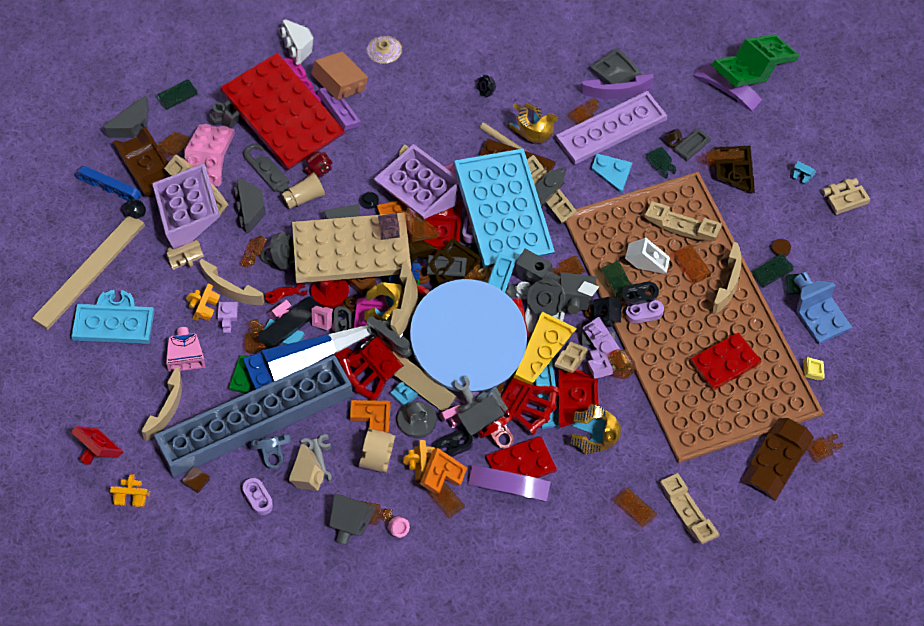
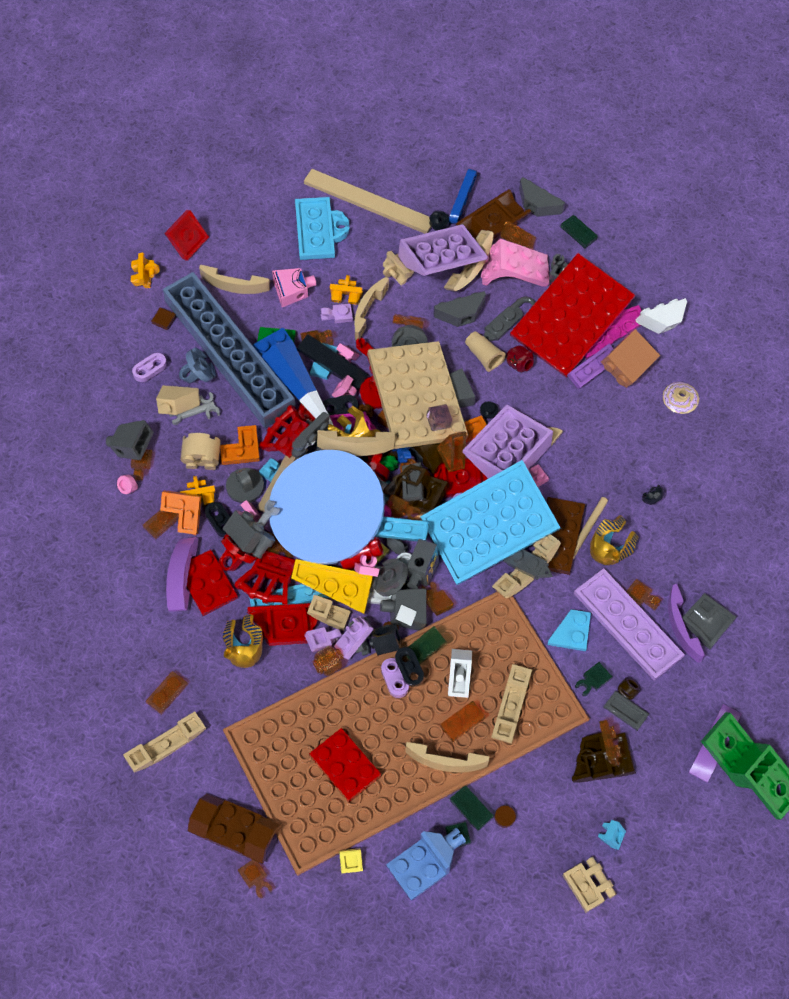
camera: 80 degrees right, 5 degrees up
none -> bright pink tile [354,555,379,577]

